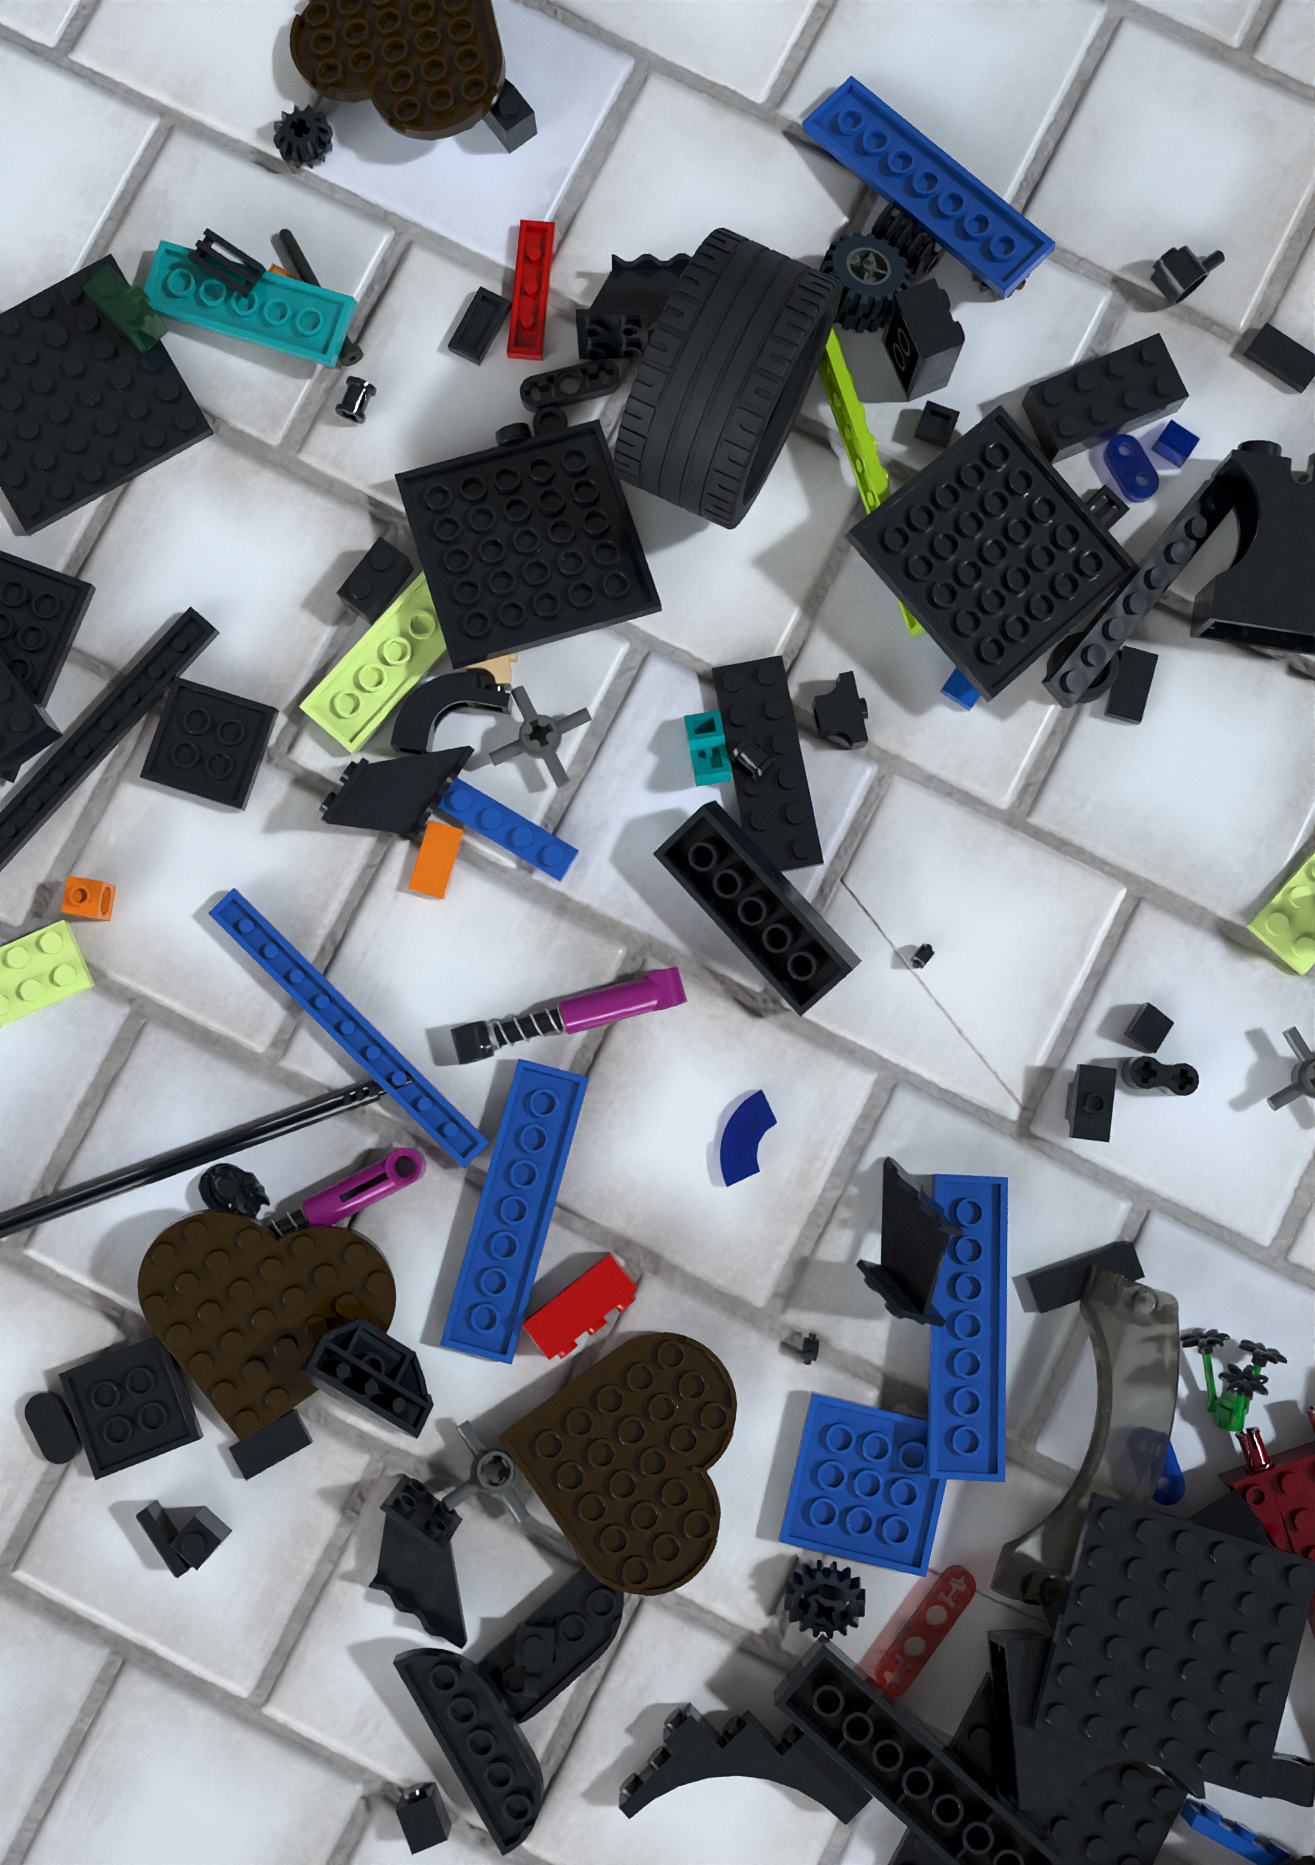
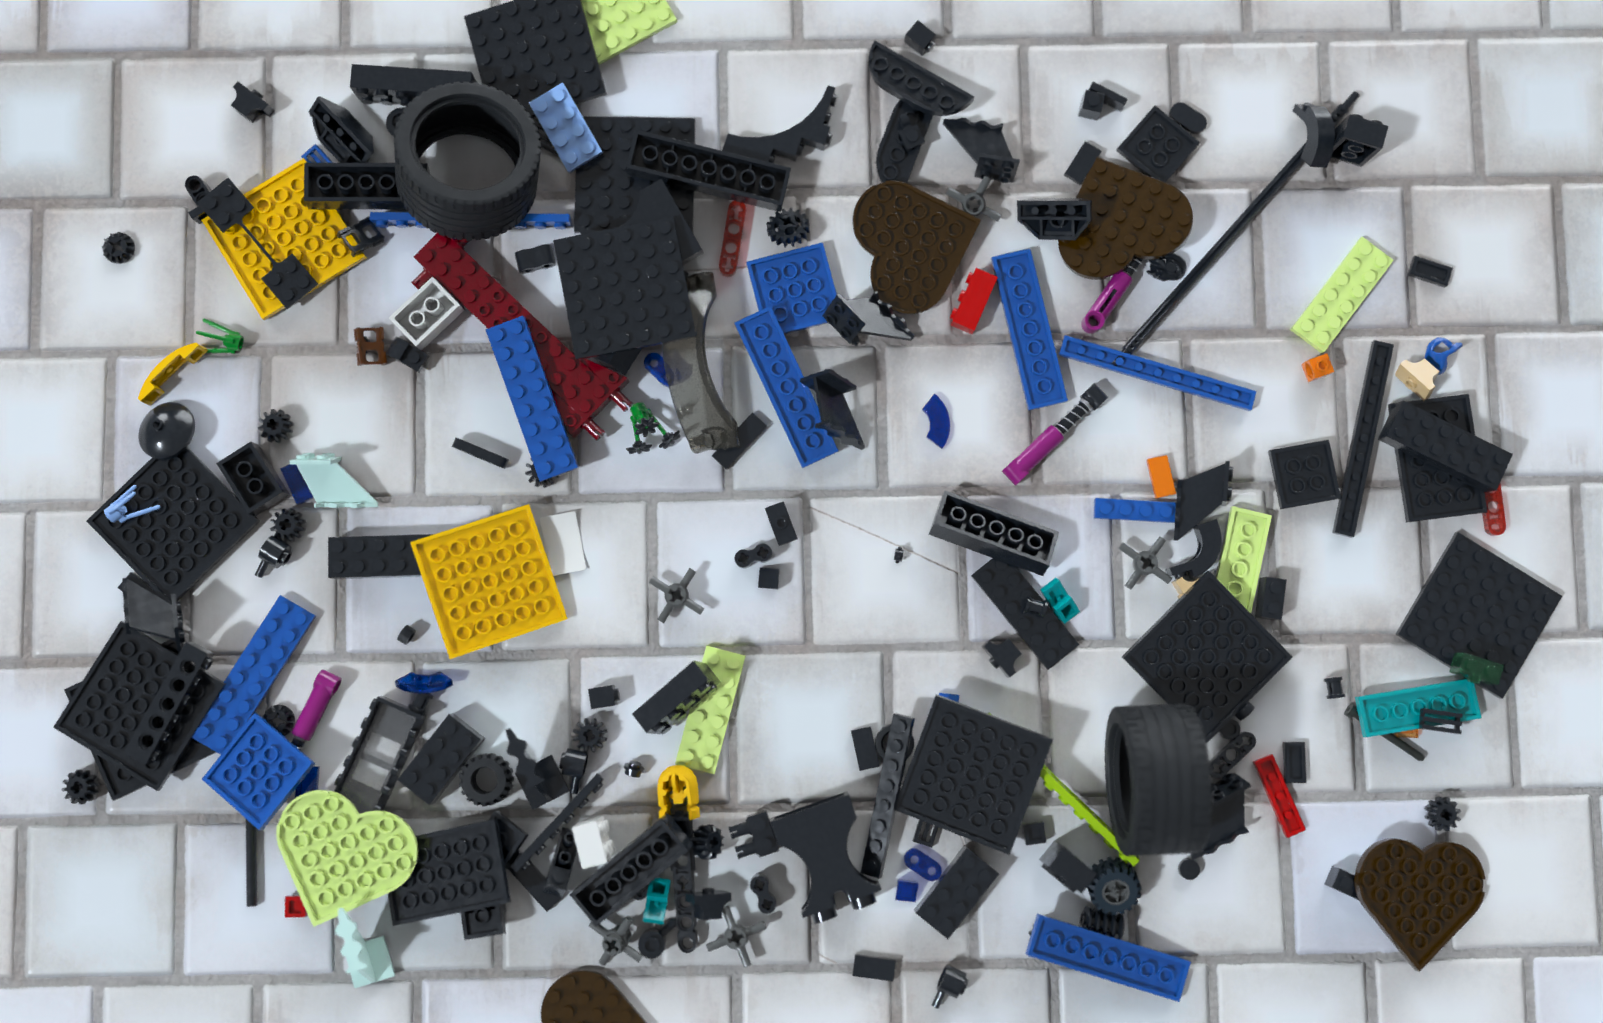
camera: 145 degrees right, 0 degrees up
none -> black piece [822,291,915,344]

